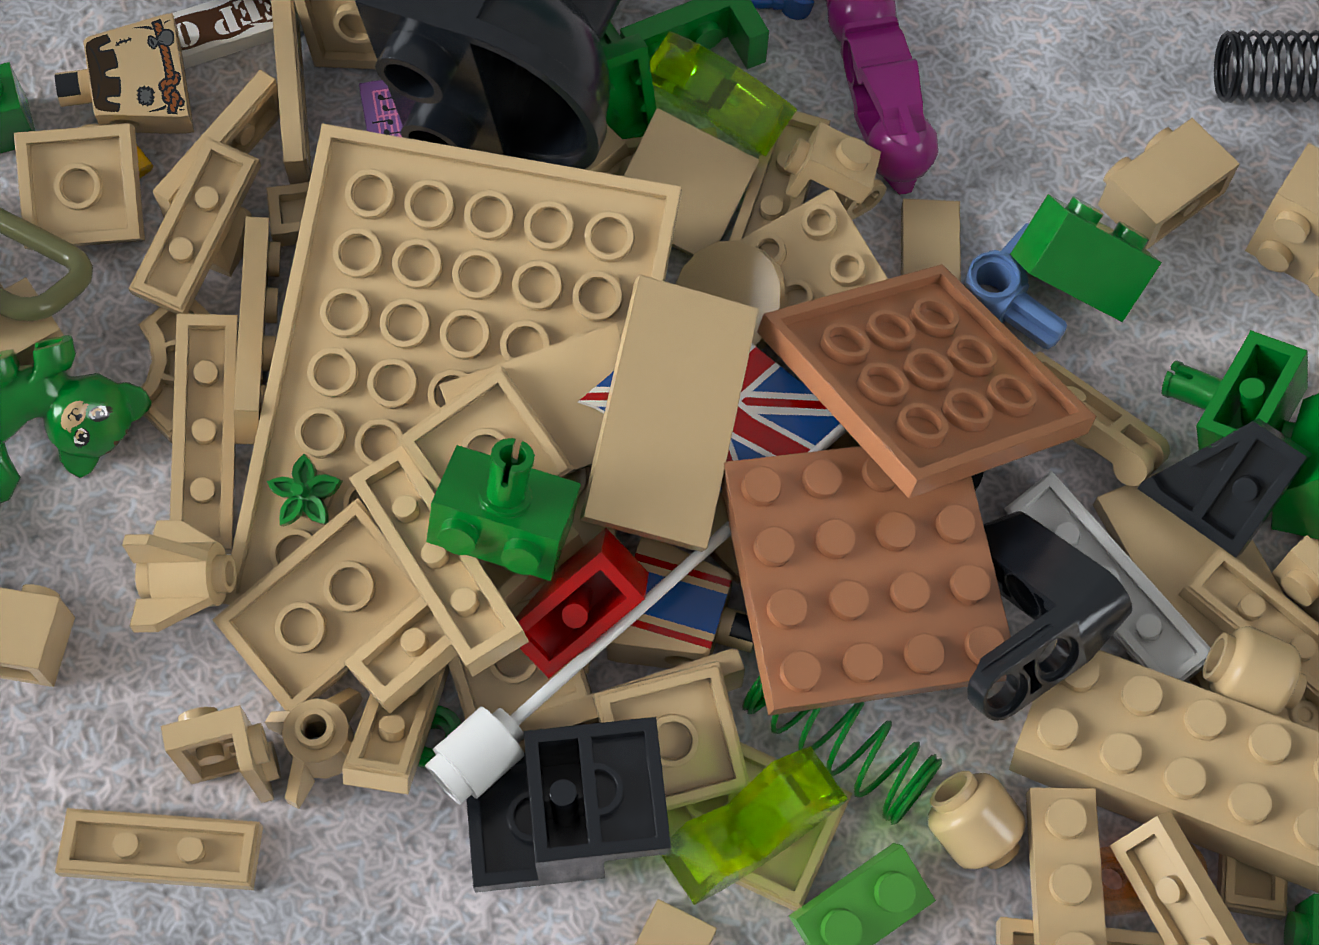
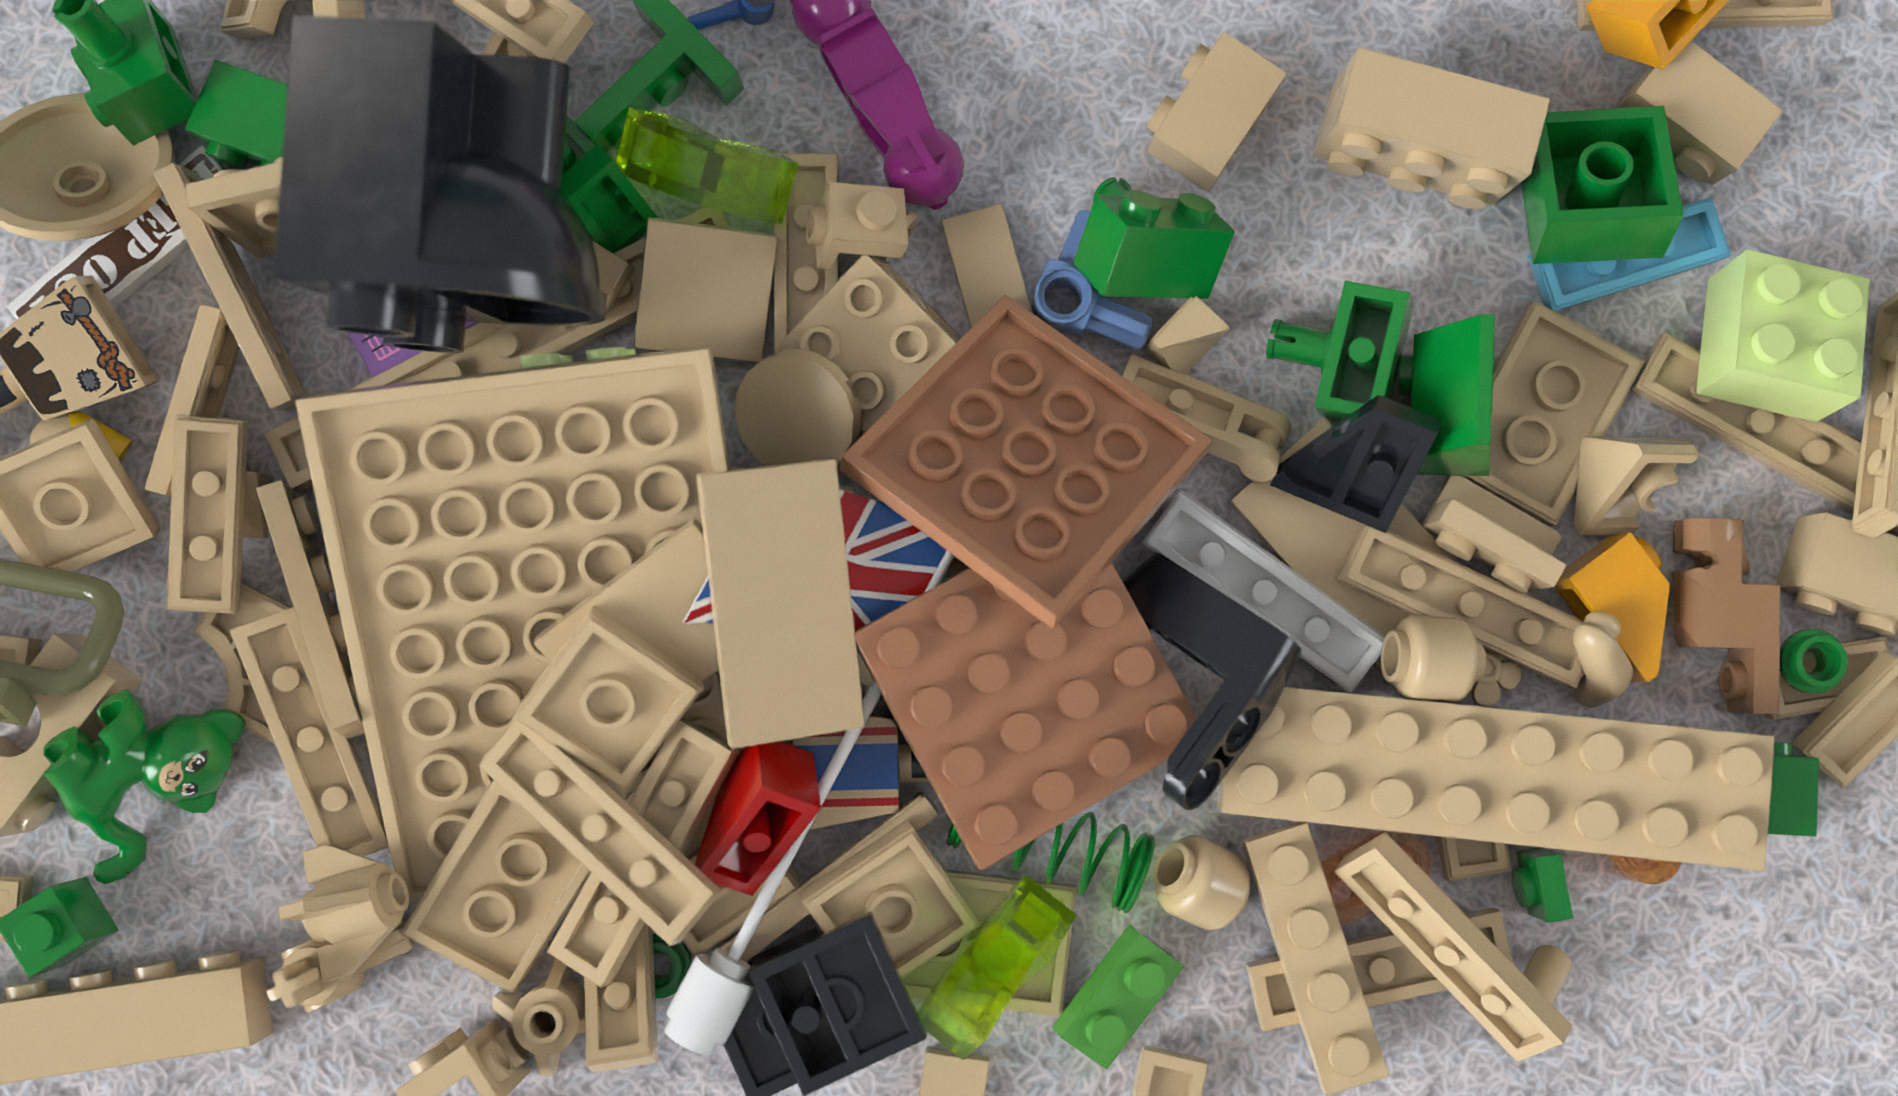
camera: 20 degrees left, 20 degrees up
green plant [267,454,343,526] -> none
green brick [426,438,581,581] -> none
none -> tan axle [267,918,414,1013]
none -> tan slope [1146,296,1230,375]

